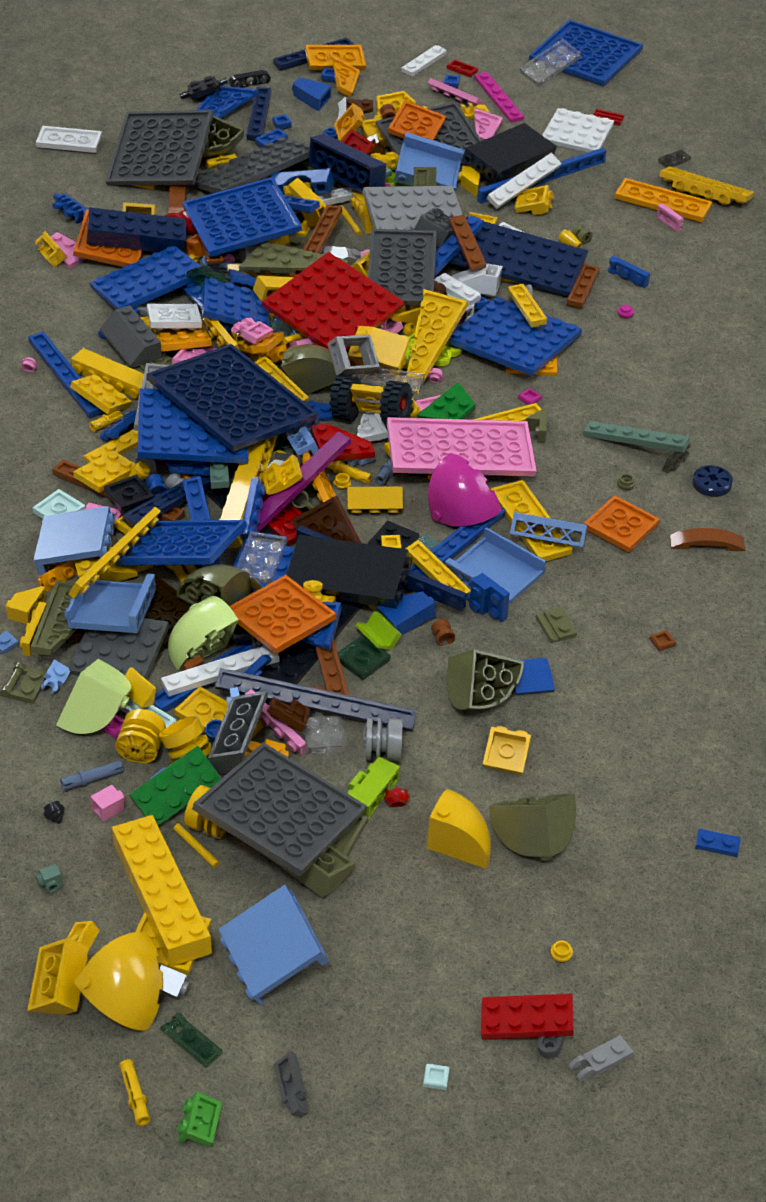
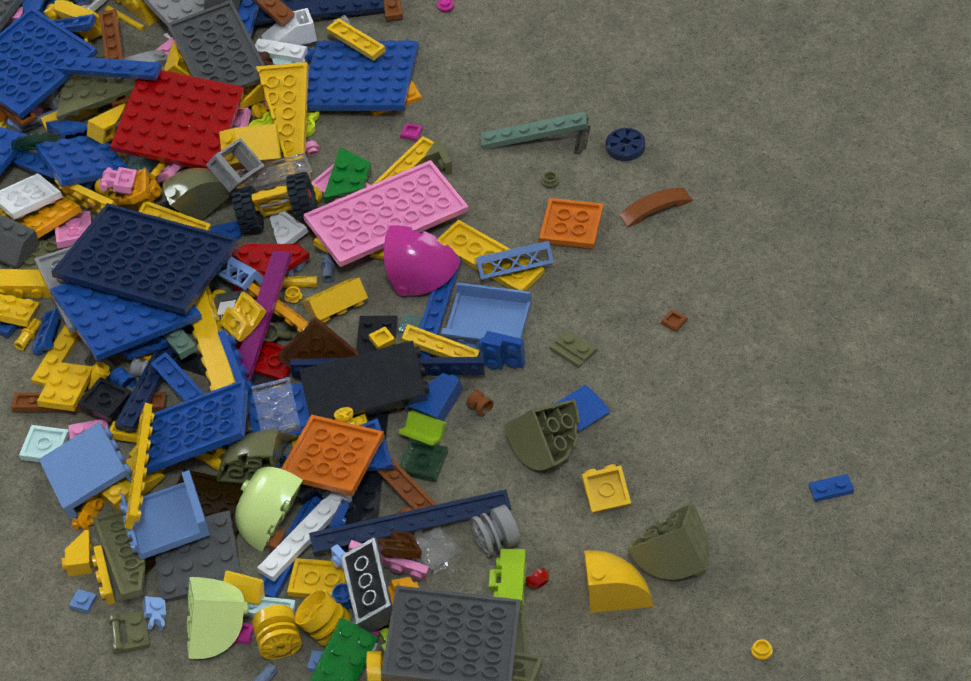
camera: 20 degrees left, 5 degrees up
none -> blue plate [60,56,162,80]

